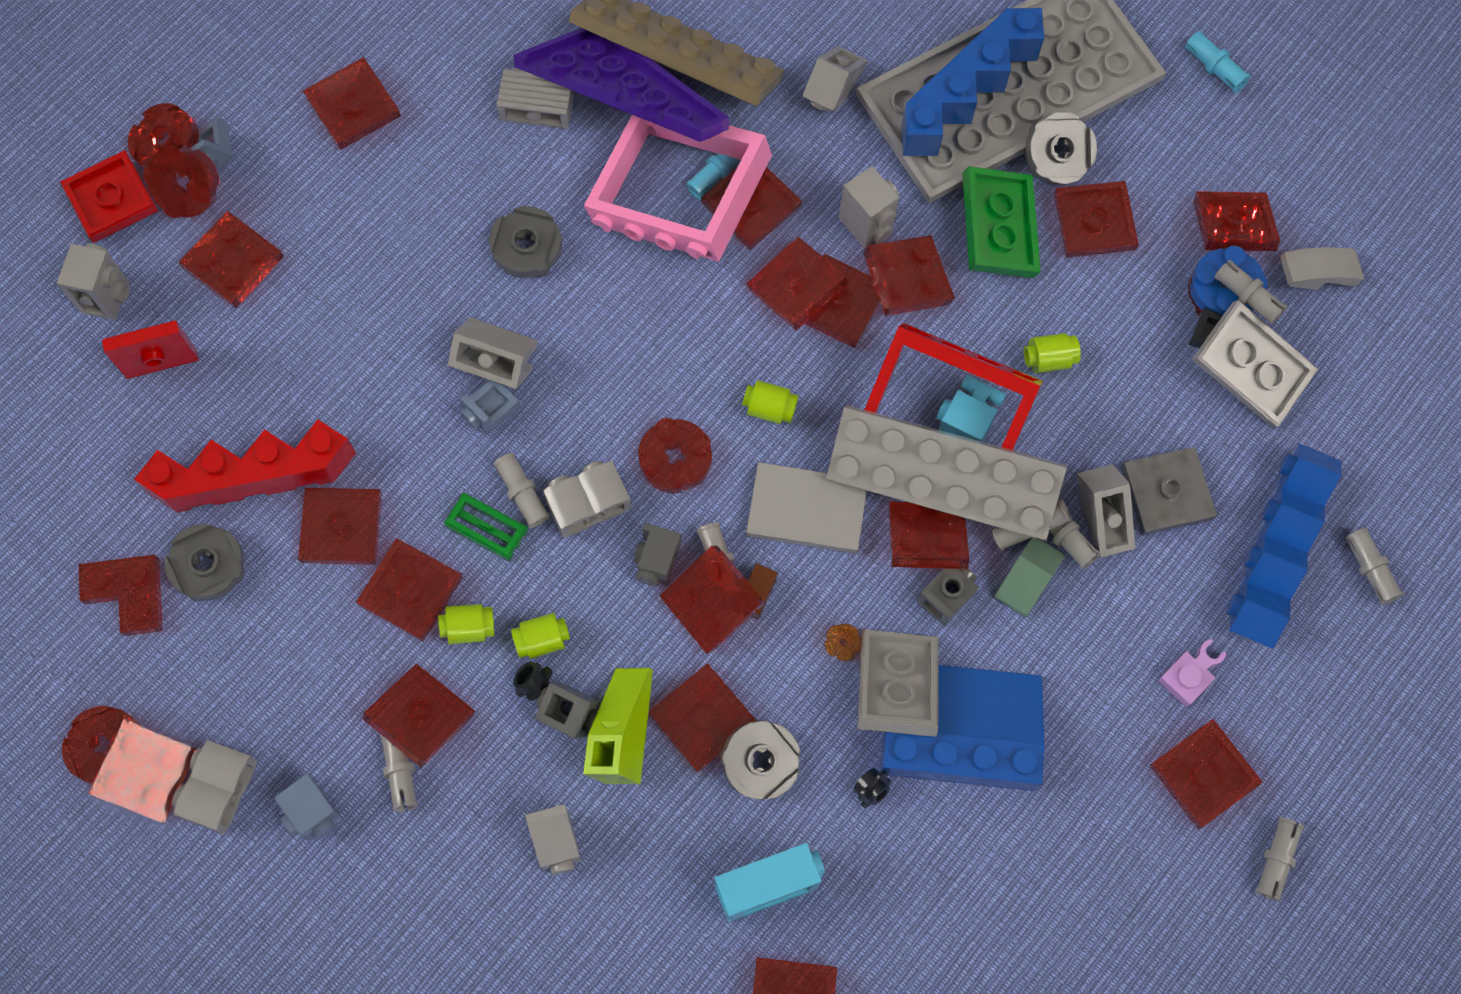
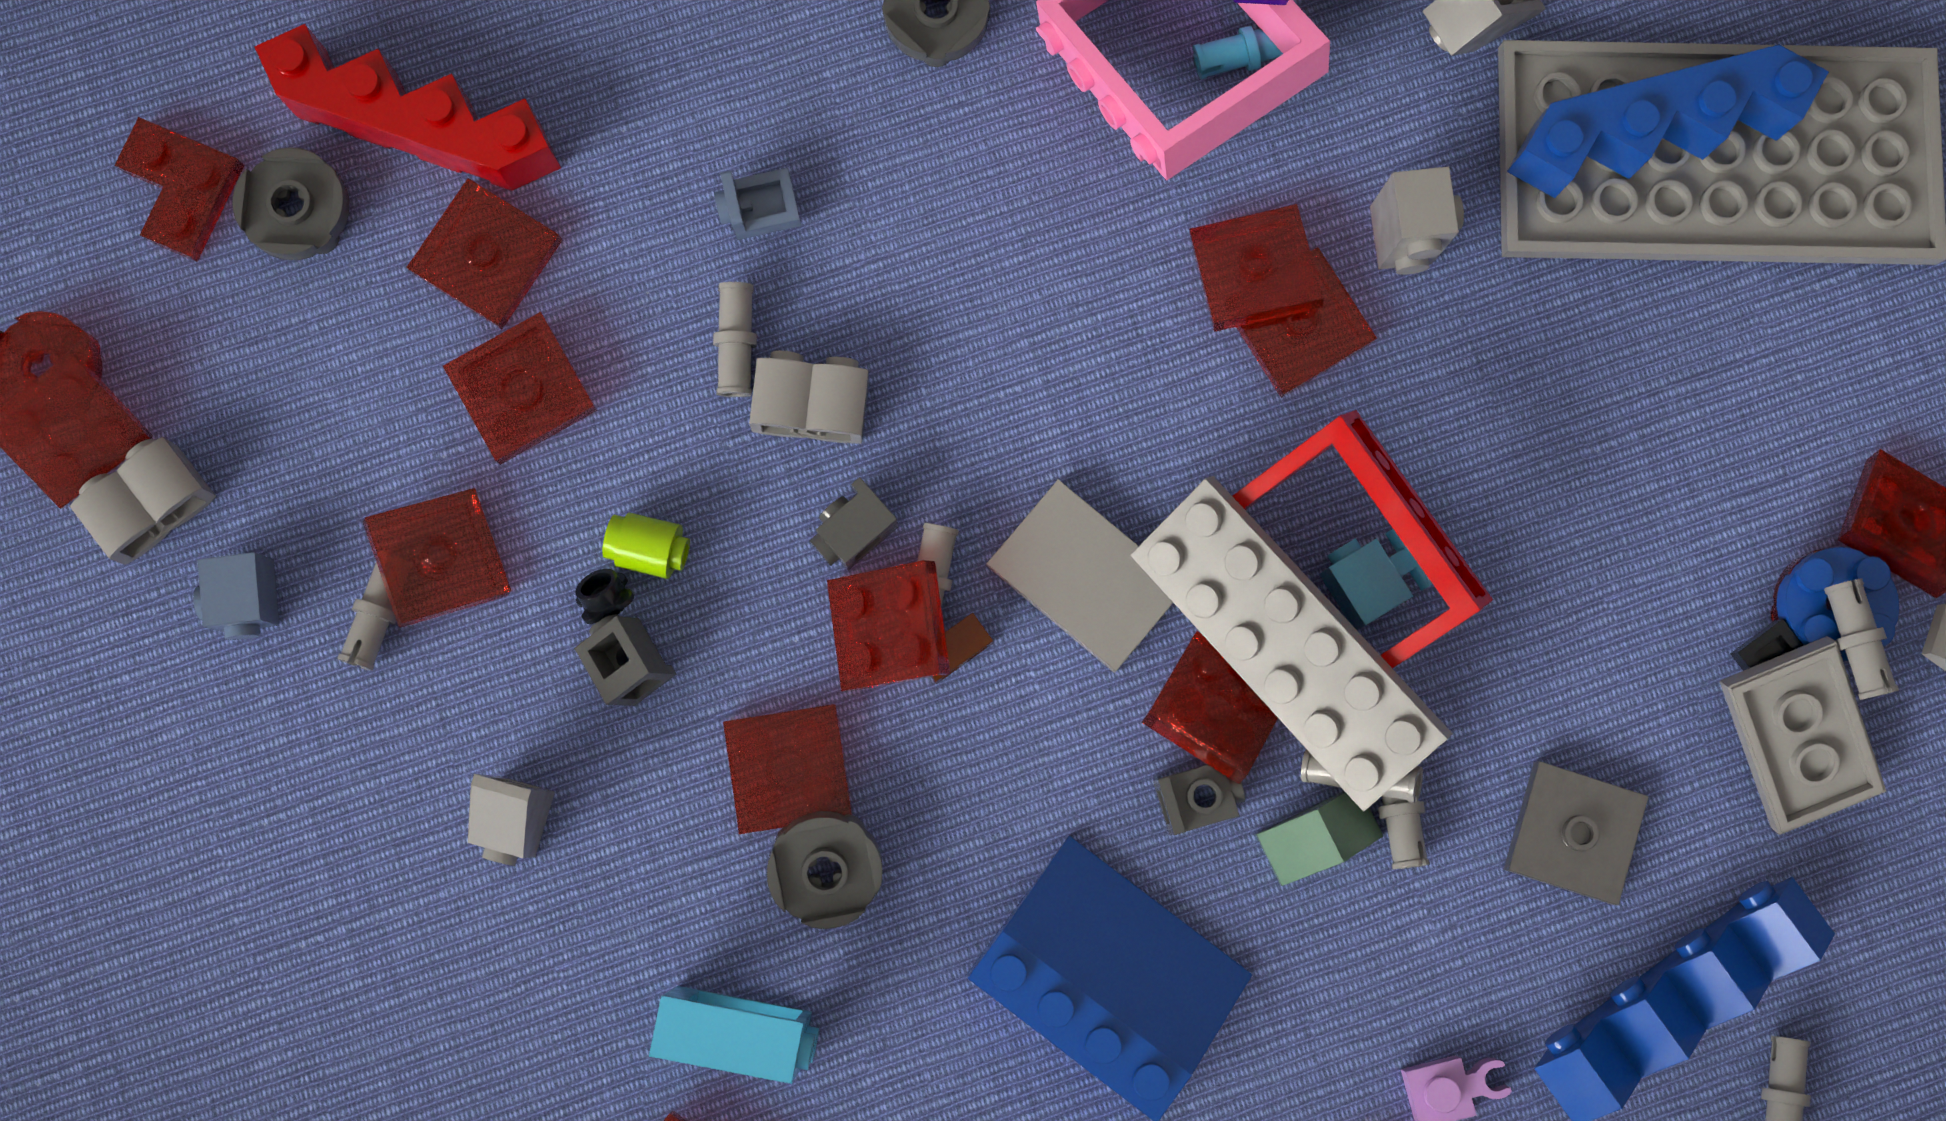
camera: 30 degrees right, 10 degrees up
lime brick [438,603,495,645] -> none
green tile [444,492,529,562] -> none
light grey brick [448,317,538,389] -> none
lime slope [583,668,653,784] -> none
clear red plate [638,418,712,494] -> none
clear red plate [701,167,802,250] -> none
lime brick [742,380,799,424] -> none
clear orange plate [824,624,862,661] -> none
black plate [854,768,891,808] -> none
light grey tile [857,629,939,737] -> none
clear red plate [863,235,955,316] -> none
green plate [962,166,1041,278] -> none
lime brick [1023,333,1081,374] -> none
plate [1025,112,1097,185] -> none
clear red plate [1054,181,1139,258] -> none
light grey slope [1077,464,1136,558] -> none

